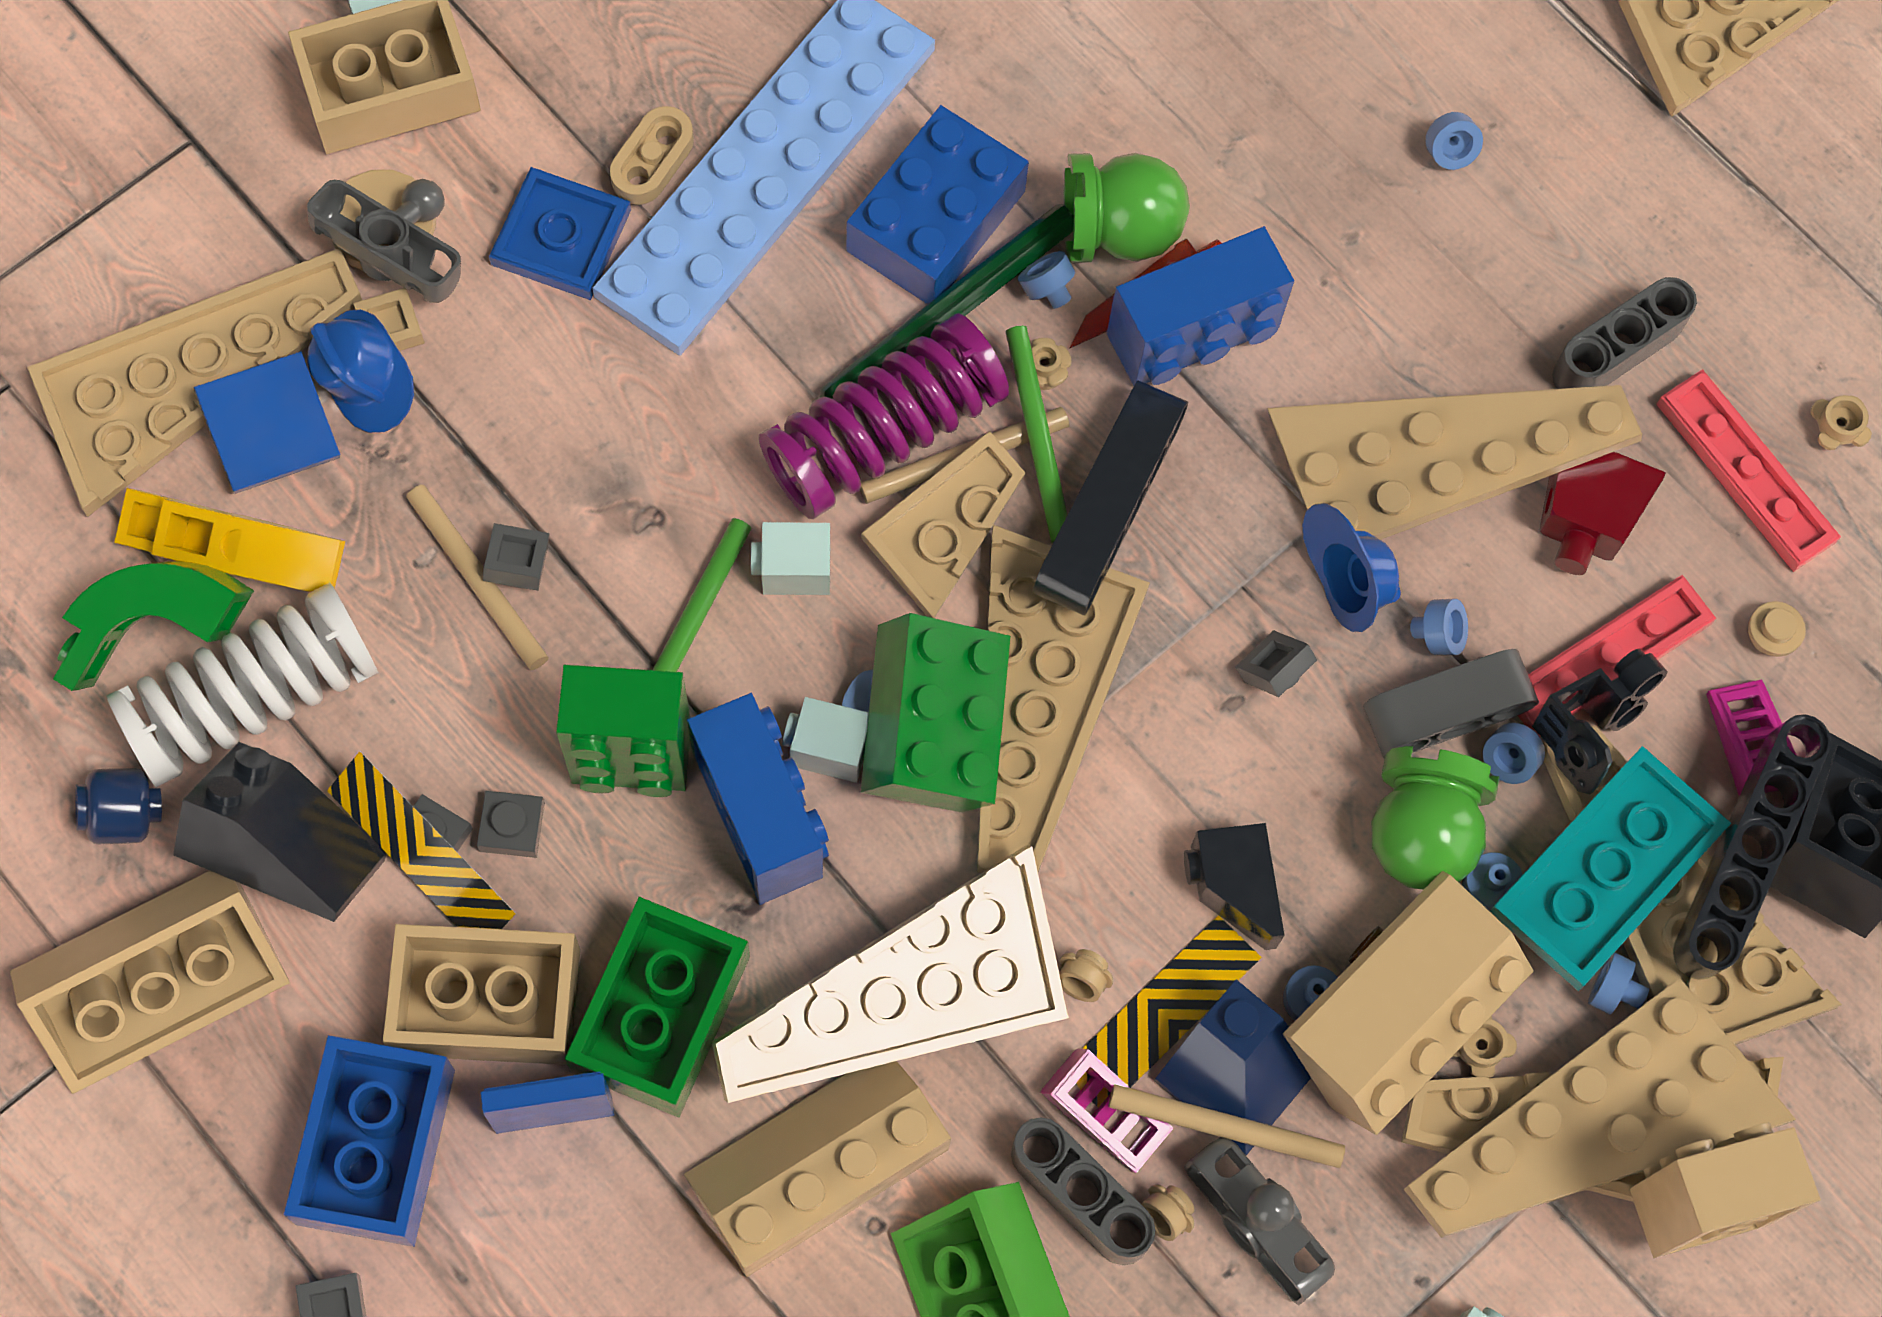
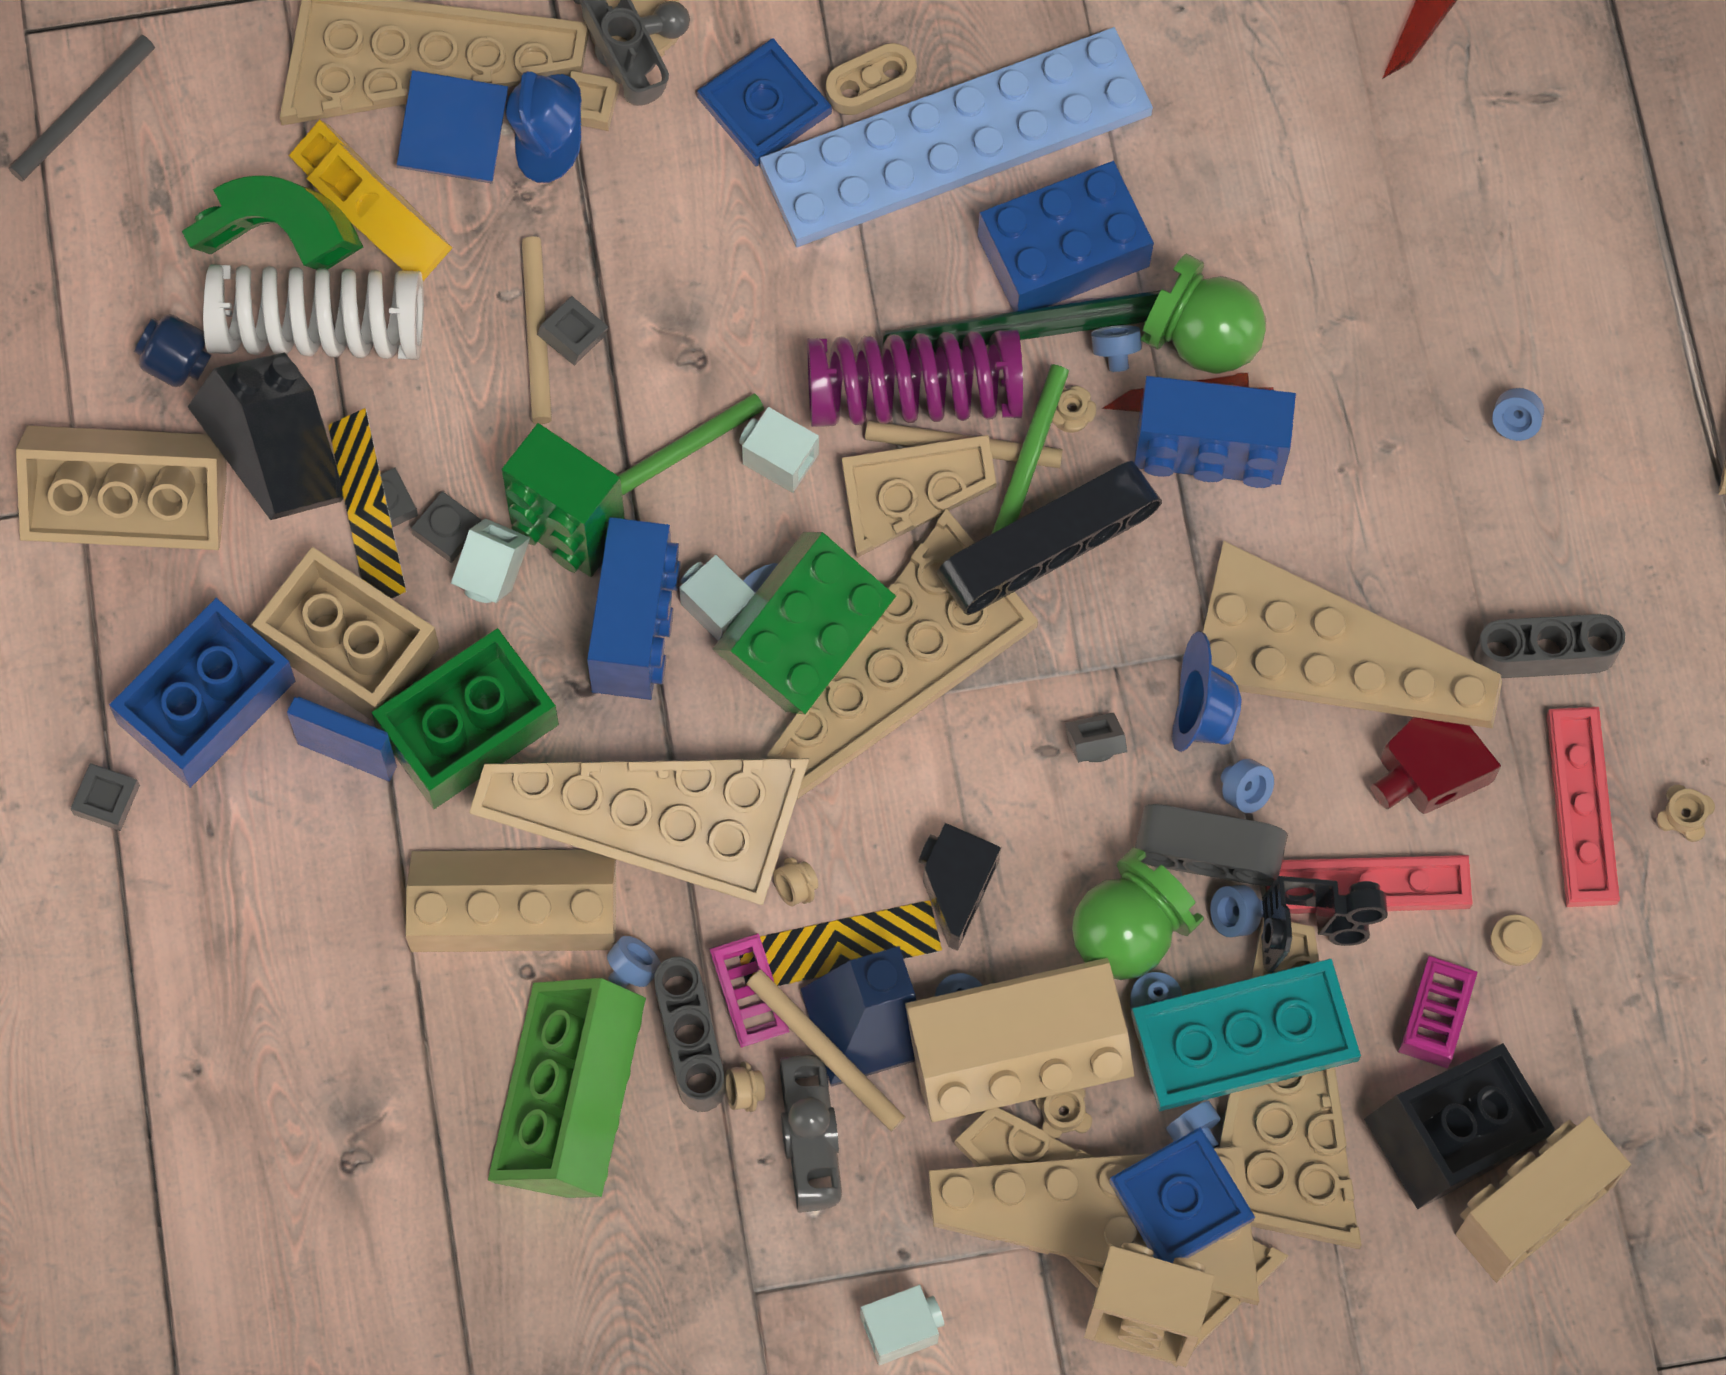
camera: 35 degrees right, 0 degrees up
black beam [1673,714,1831,980] -> none
none -> light aqua brick [451,518,530,603]
none -> medium blue tile [607,936,661,988]
none -> blue tile [1109,1127,1255,1263]

